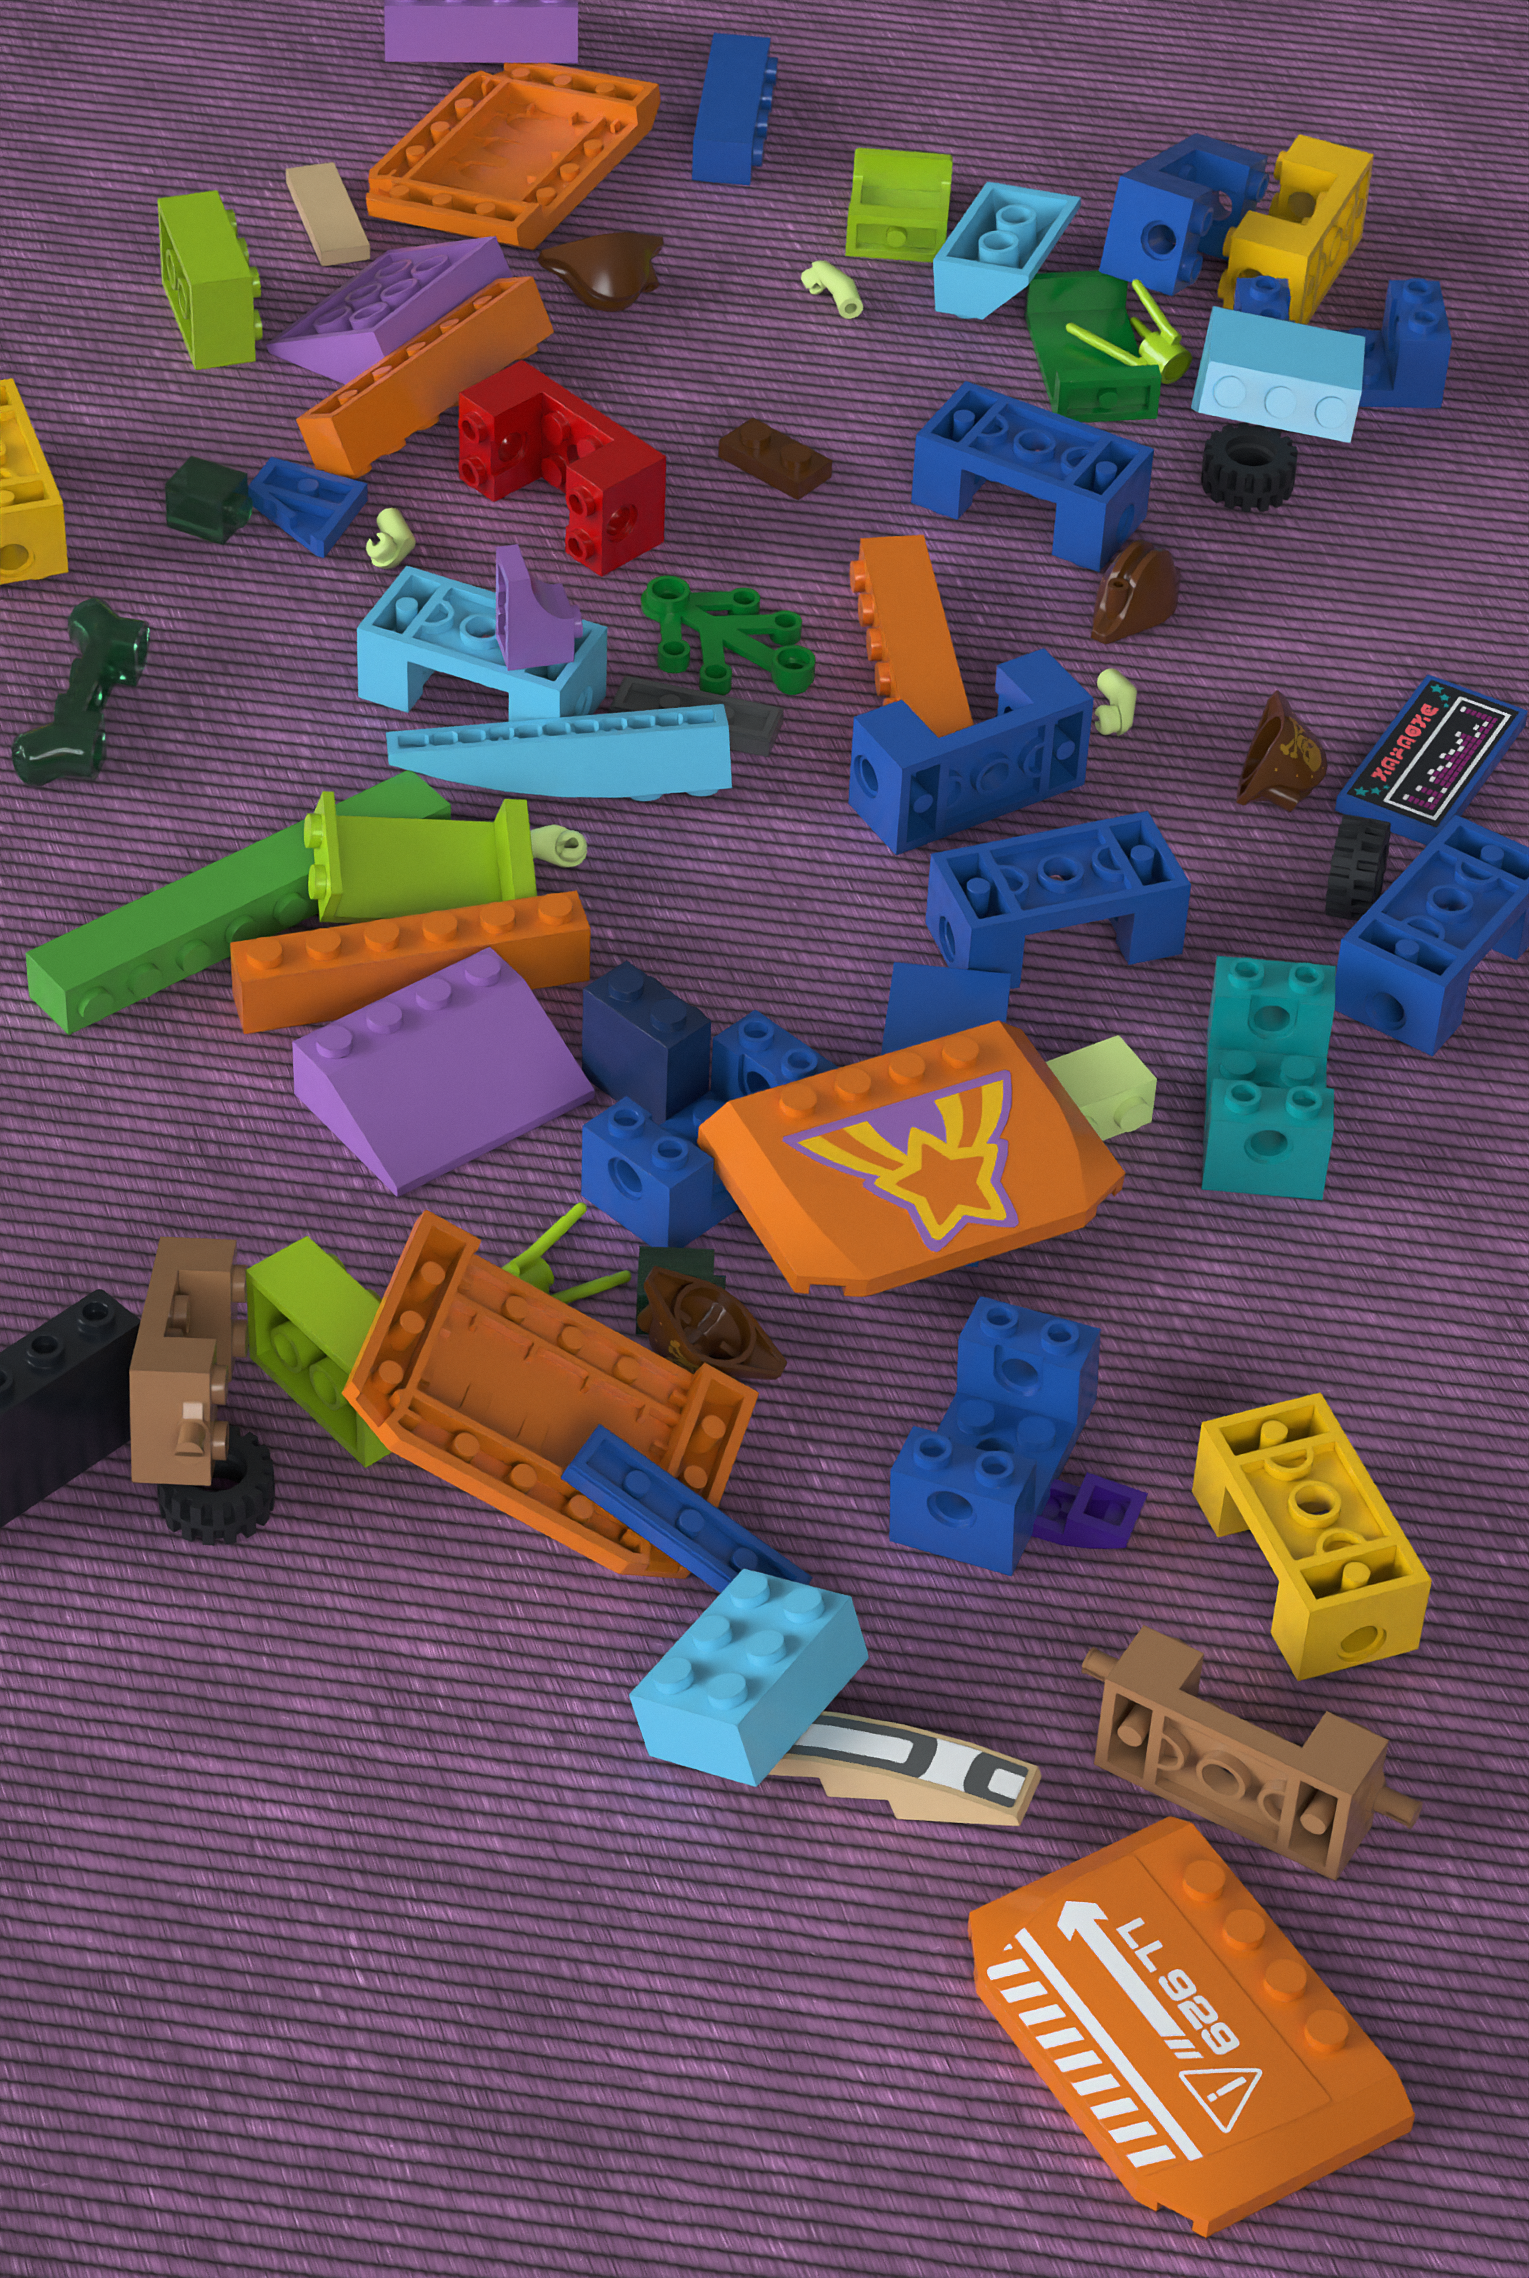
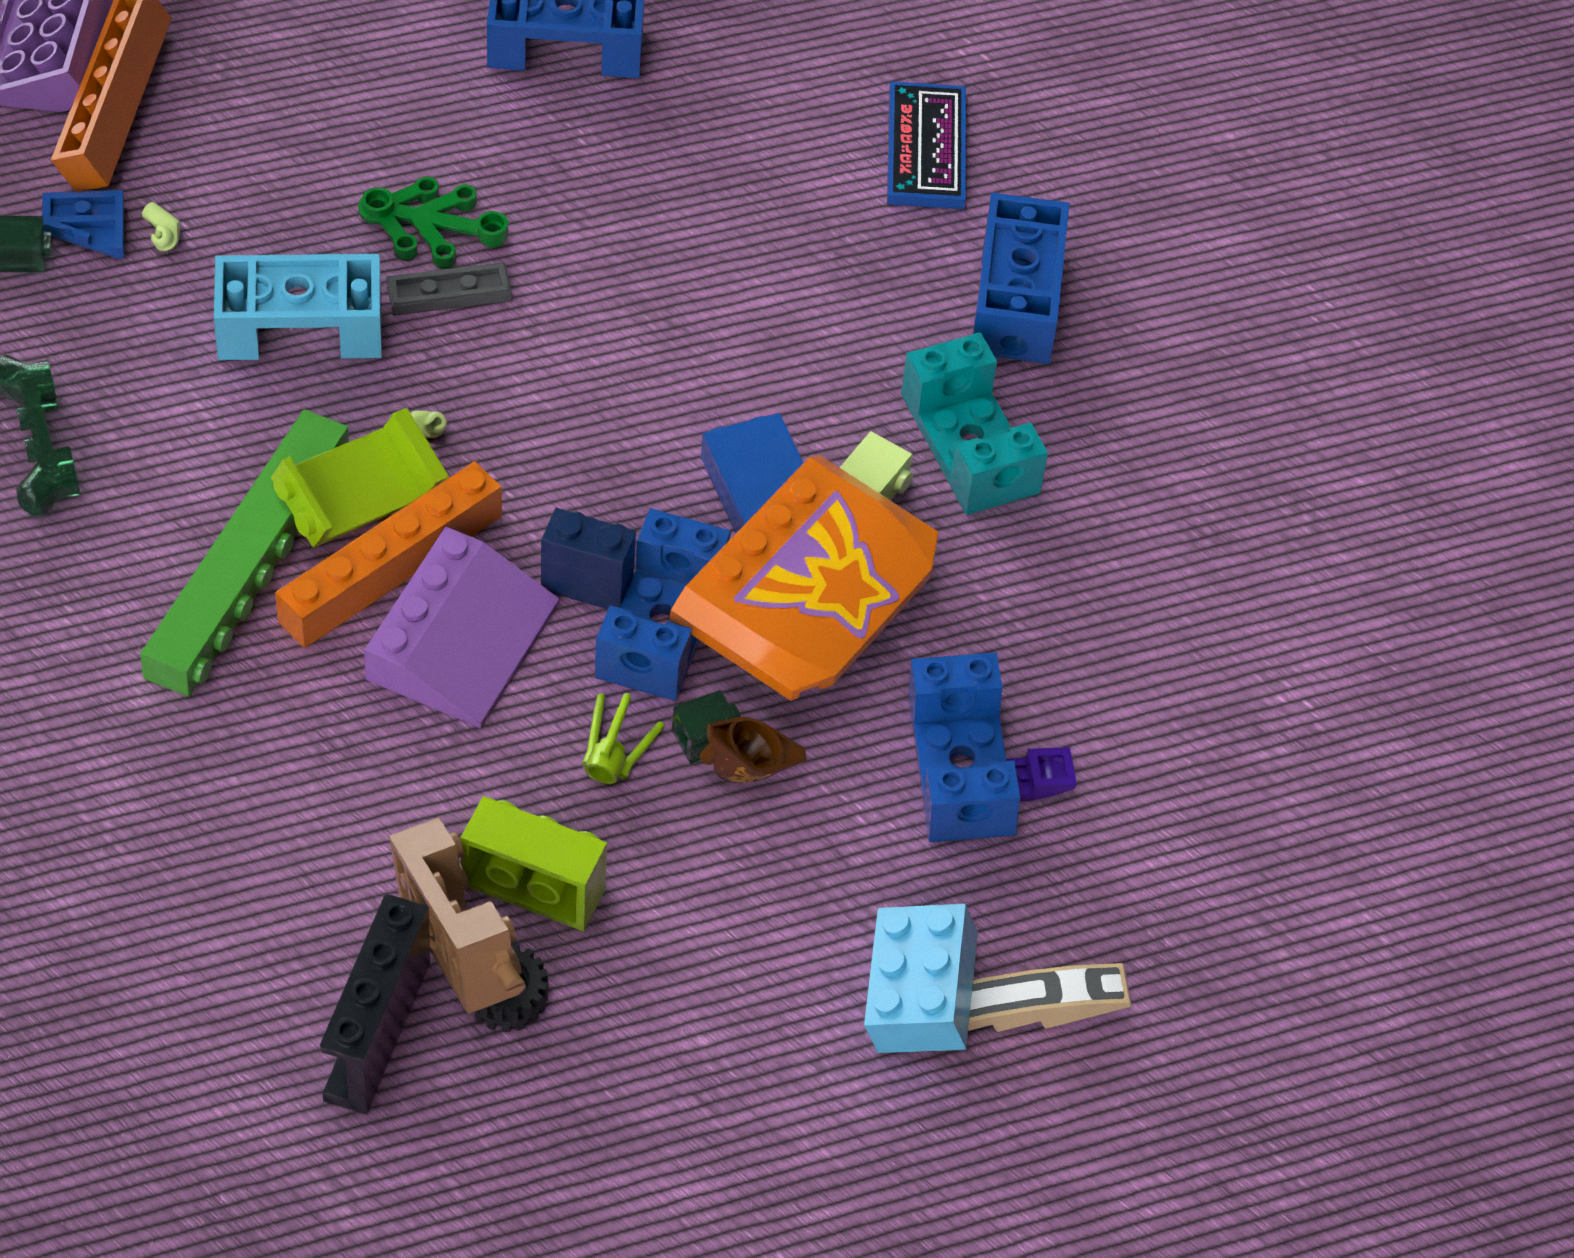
camera: 30 degrees left, 10 degrees up
orange slope [342,1209,759,1579] -> none
medium azure slope [386,704,732,801] -> none
red plate [458,360,667,577] -> none
medium lavender arch [496,544,583,671] -> none
blue tile [560,1424,813,1593] -> none
reddish brown plate [718,417,832,500] -> none
blue plate [848,648,1094,855] -> none
orange brick [850,535,974,738] -> none
blue plate [925,811,1191,989] -> none
orange slope [967,1816,1415,2238] -> none
medium nougat brick [1081,1625,1423,1881] -> none
reddish brown hat [1091,539,1181,645] -> none
yellowish green arm [1094,668,1137,736] -> none
yellow plate [1192,1392,1432,1681] -> none
reddish brown hat [1236,690,1327,812] -> none
black tyre [1325,815,1391,921] -> none

